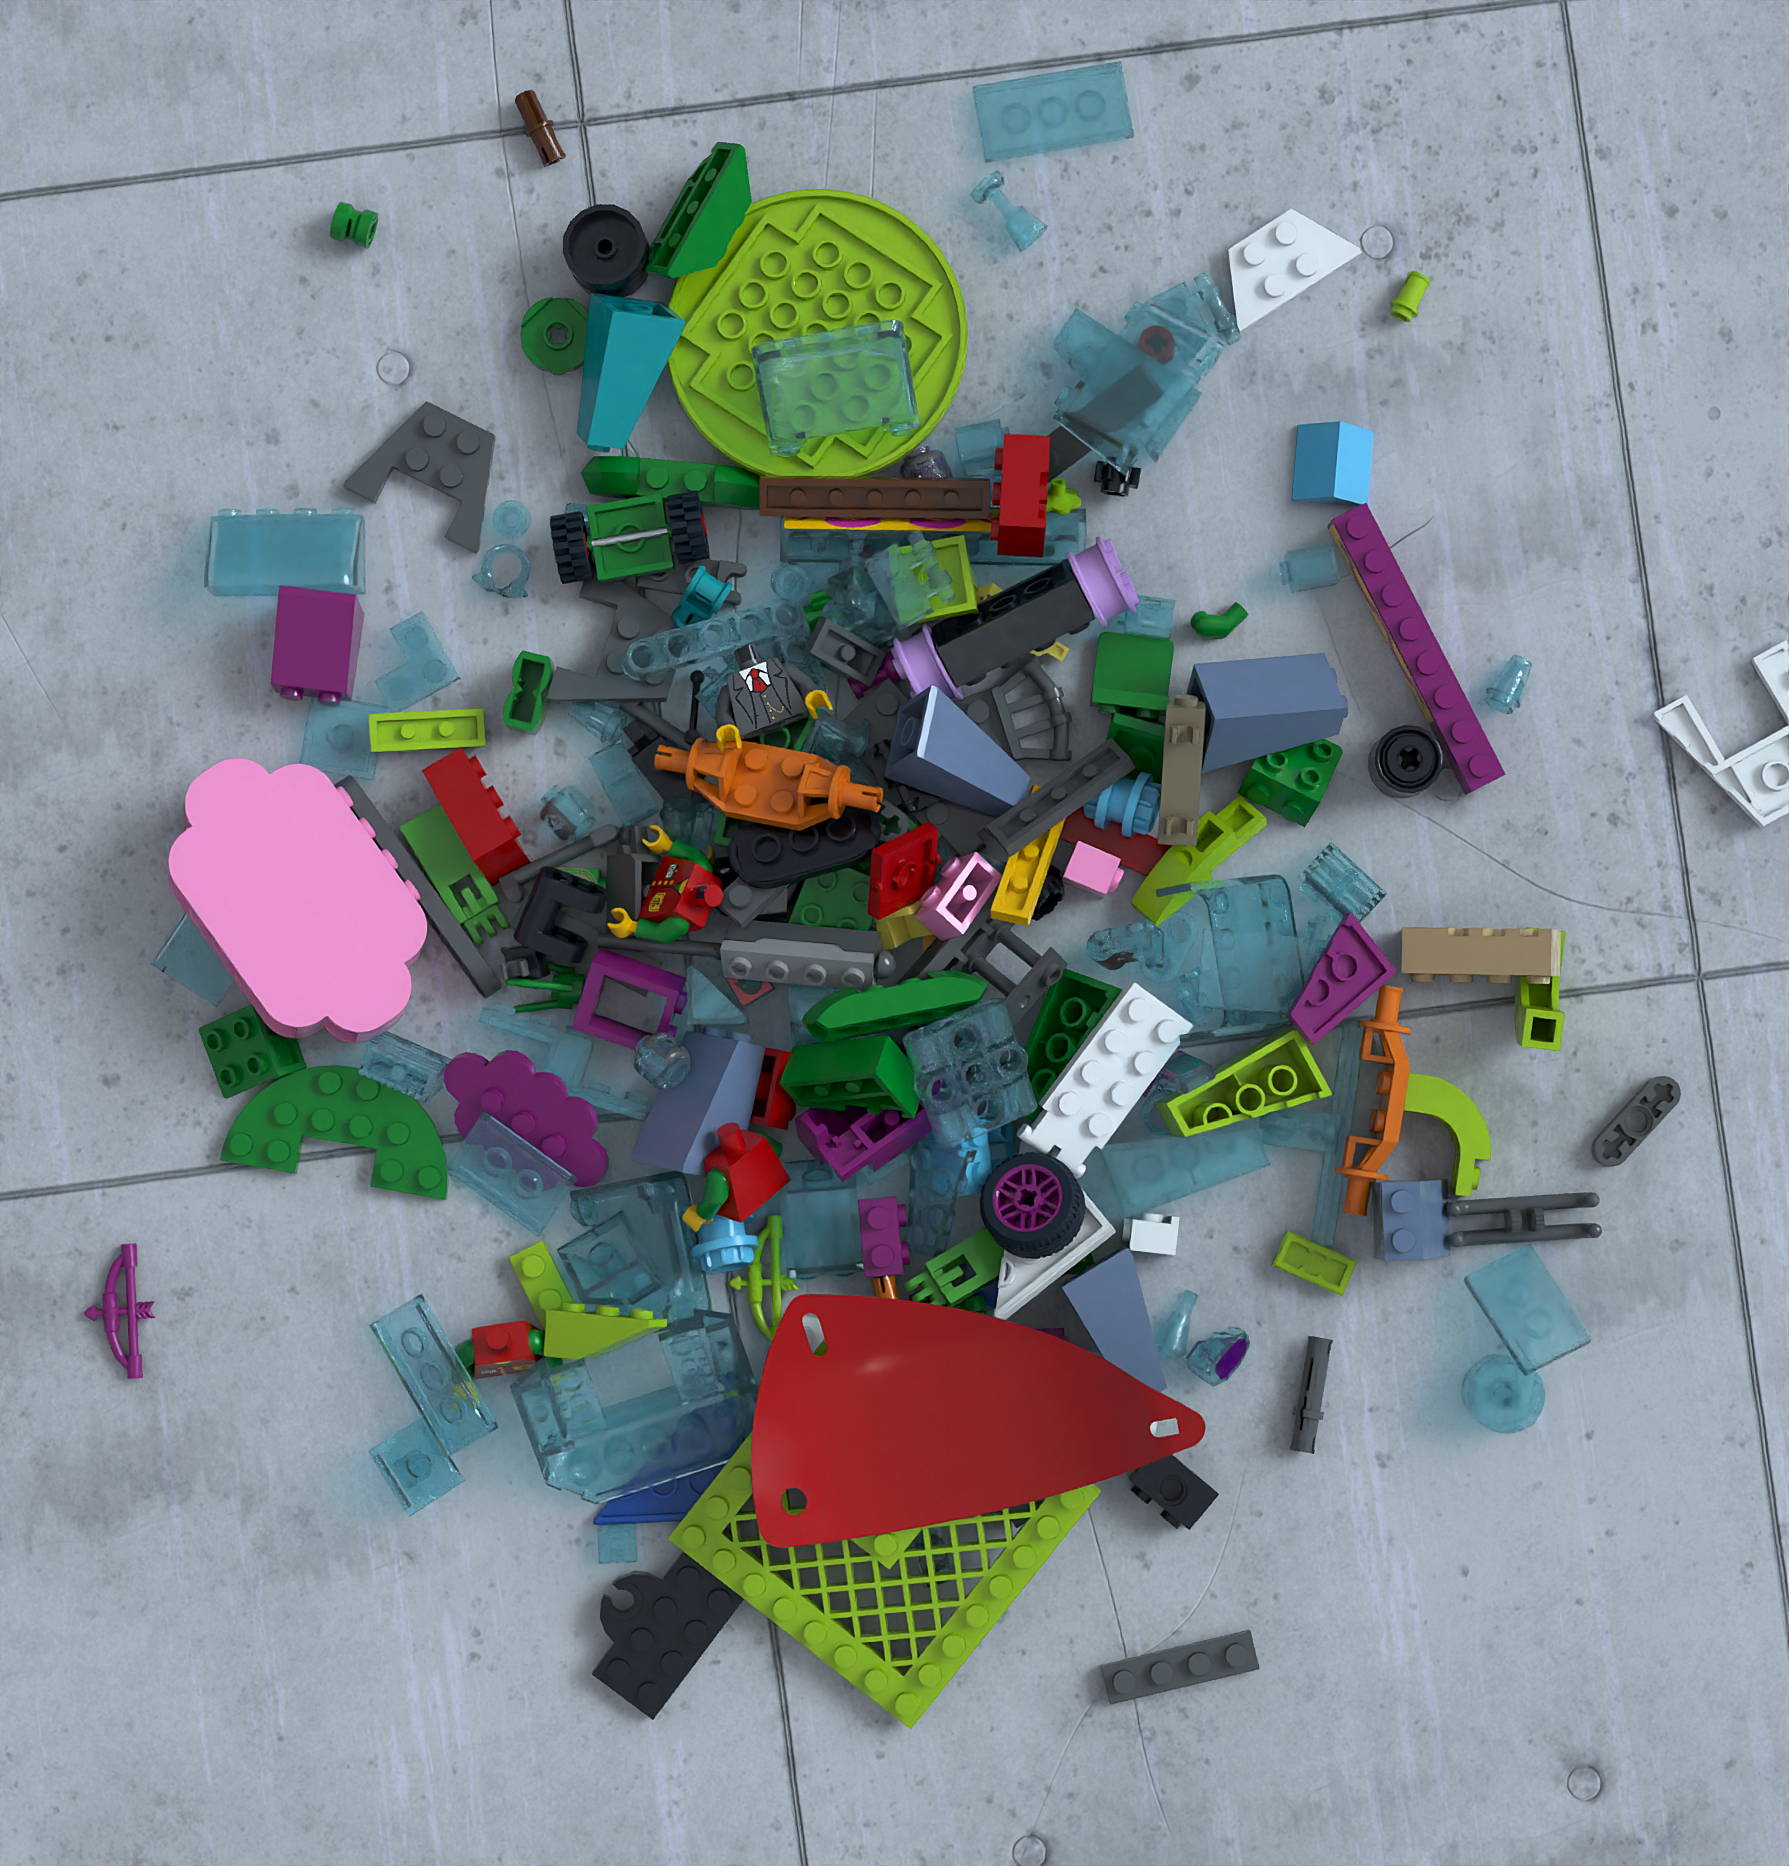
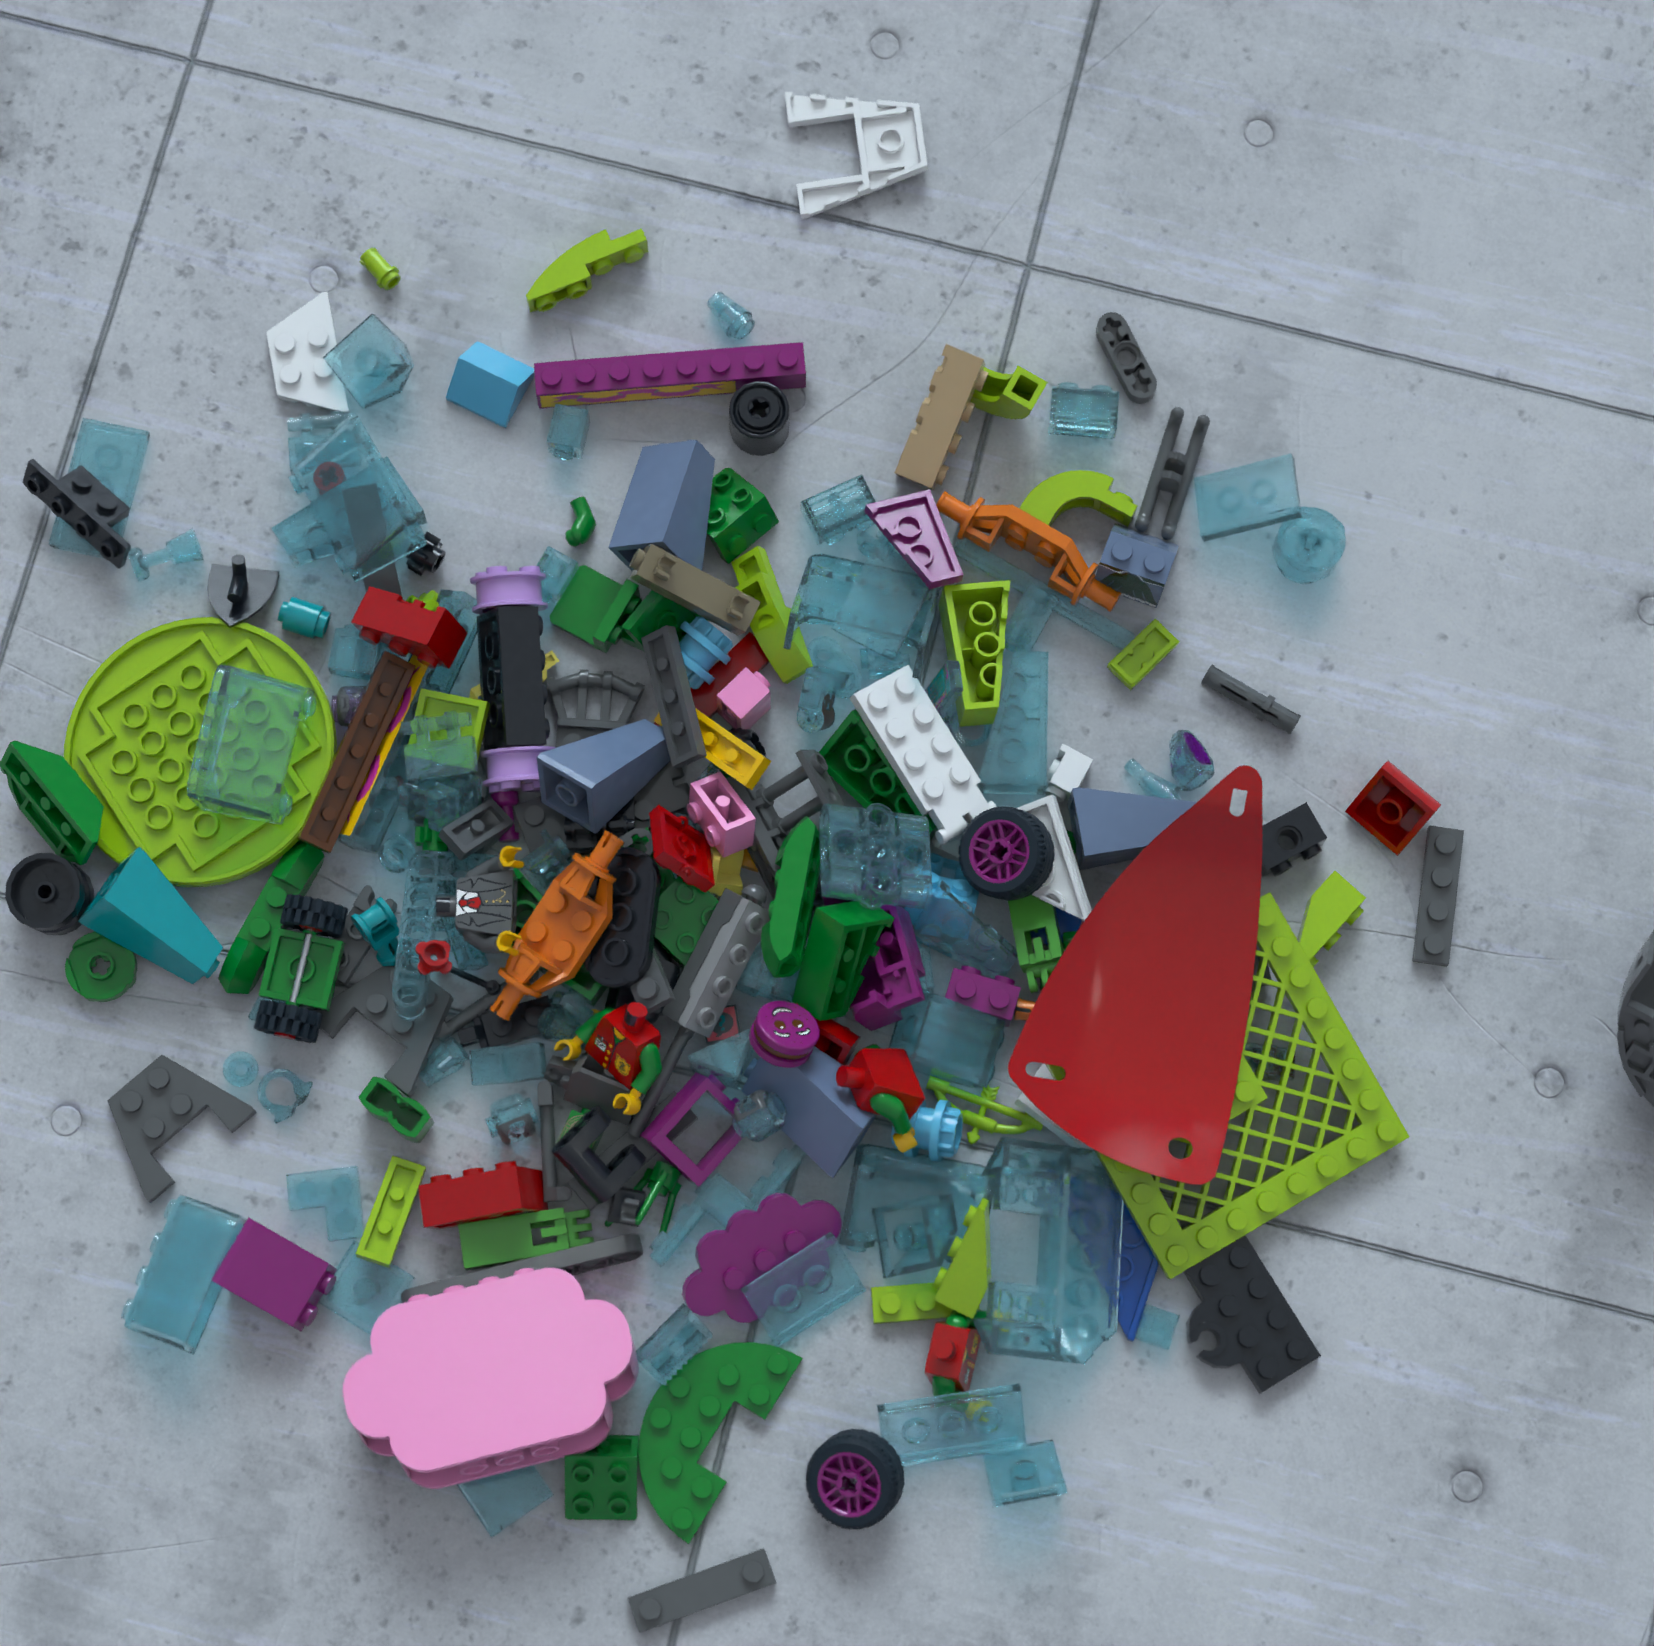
camera: 70 degrees left, 10 degrees down
none -> black bracket [23,459,131,569]
none -> shield [207,555,279,628]
none -> teal brick [278,597,331,639]
none -> clear light blue slope [323,313,414,409]
none -> red plate [415,940,452,975]
none -> lime slope [526,228,648,313]
none -> dark grey plate [628,1548,776,1633]
none -> magenta head [749,1001,820,1068]
none -> wheel [805,1429,904,1529]
none -> clear light blue brick [1047,382,1119,439]
none -> lime slope [1297,870,1366,967]
none -> red brick [1345,760,1441,856]

